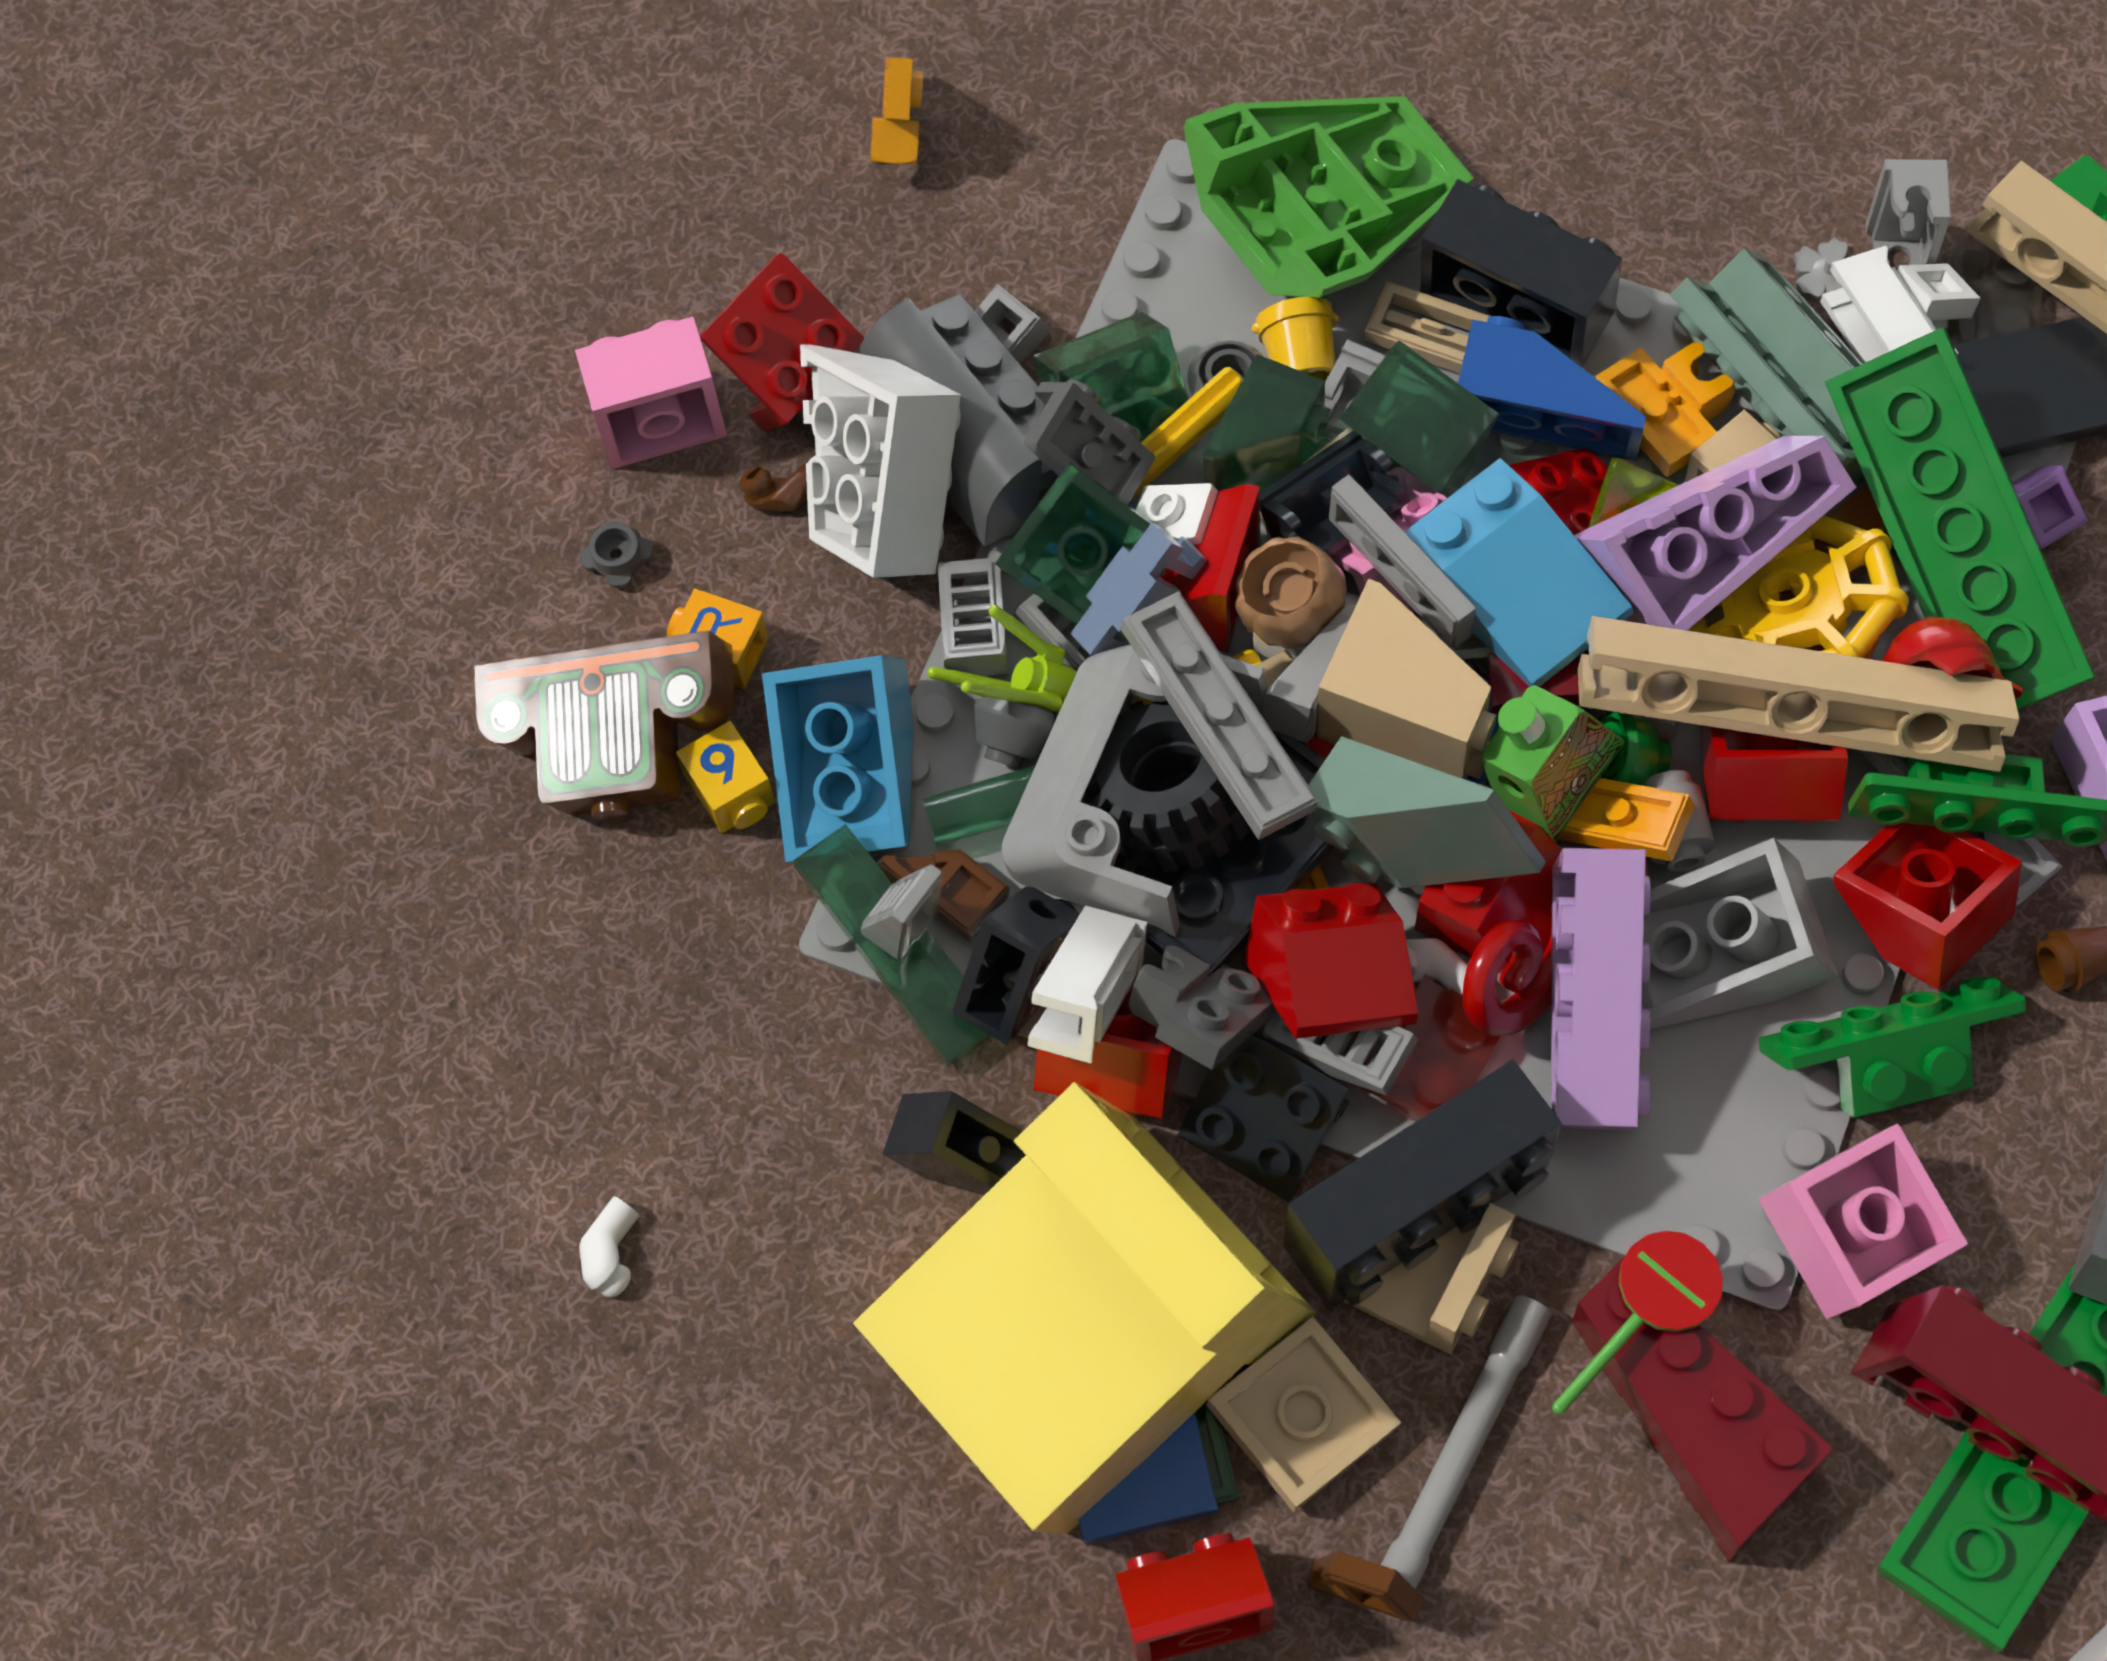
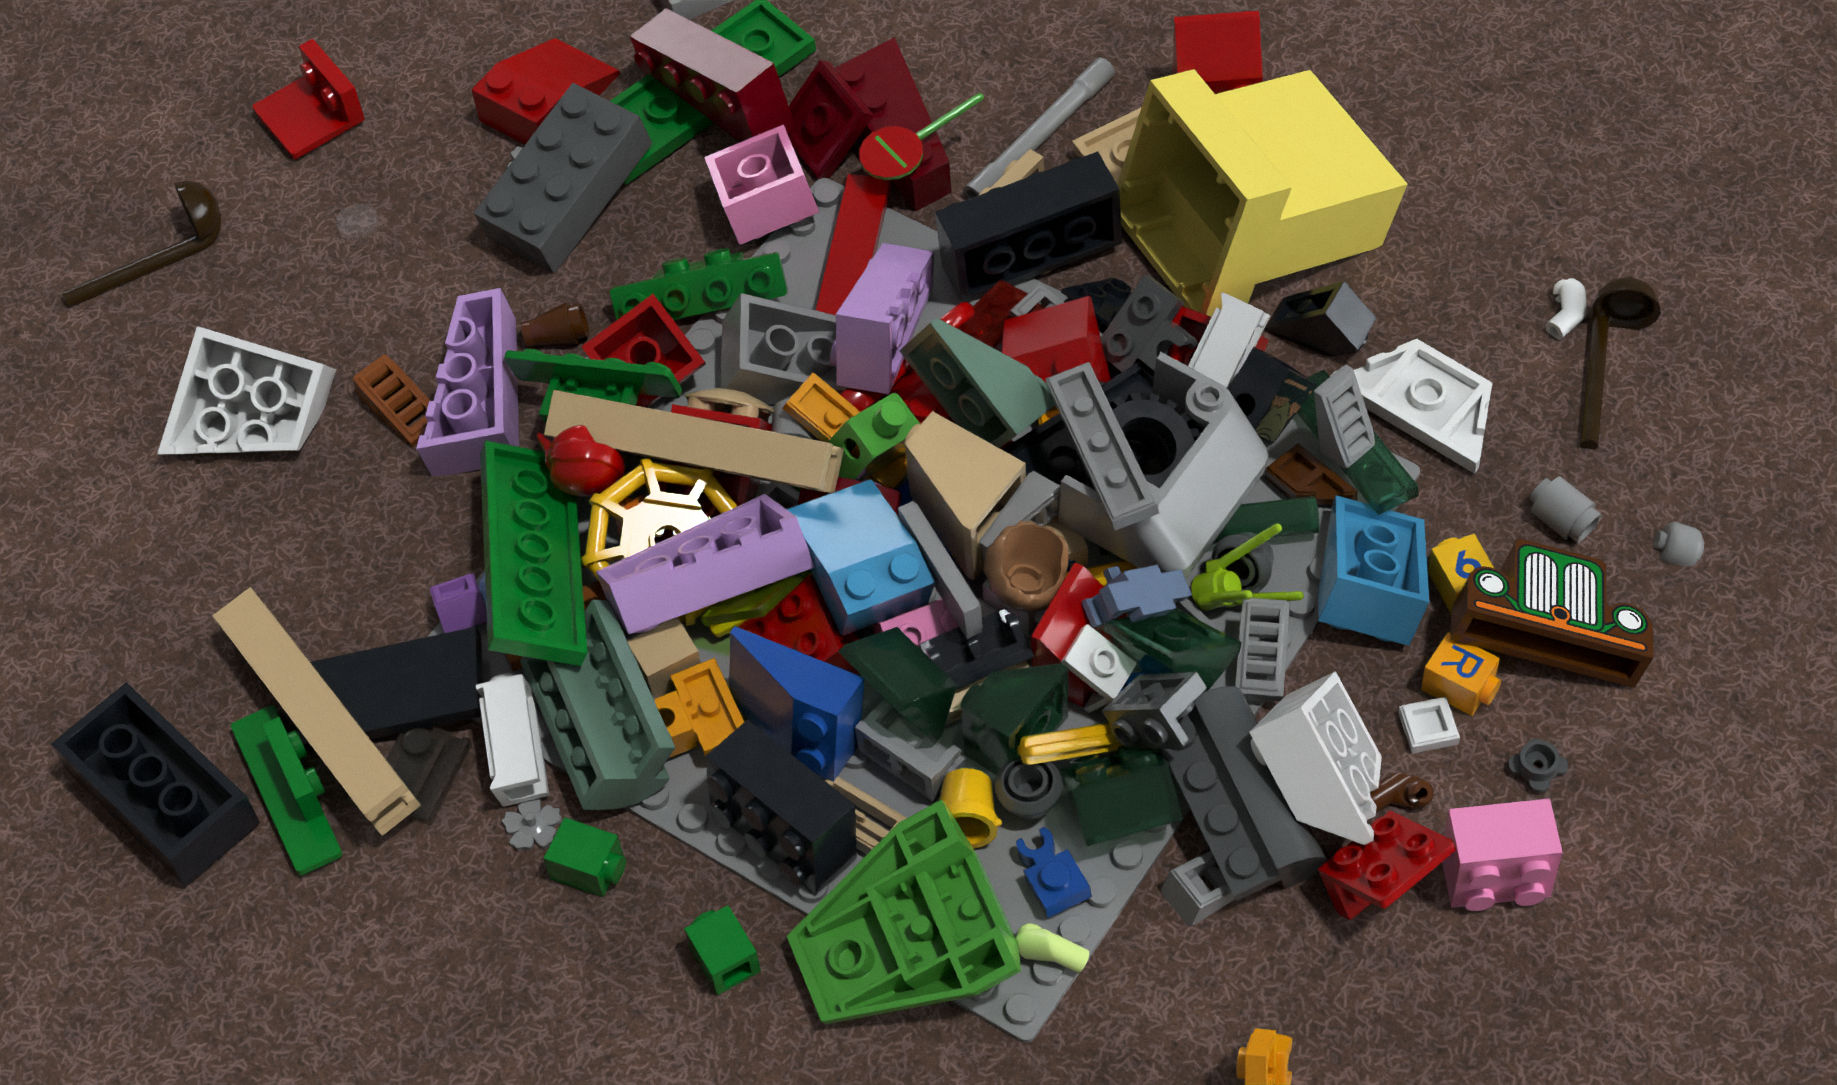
camera: 170 degrees left, 10 degrees down
reddish brown tile [1305,1551,1425,1622] -> none
light grey hinge [1866,159,1951,265] -> none
white tile [1897,263,1981,330] -> none
none -> green brick [543,817,626,897]
none -> green brick [684,905,761,996]
none -> tan dish [685,388,774,422]
none -> dark red tile [788,60,874,179]
none -> red tile [815,174,891,315]
none -> blue plate [1016,827,1092,918]
none -> yellowish green arm [1016,923,1089,973]
none -> white wing [1330,339,1492,474]
none -> white tile [1398,697,1460,754]
none -> light grey brick [1530,476,1602,544]
none -> dark brown piece [1580,276,1661,450]
none -> light grey piece [1653,521,1704,566]

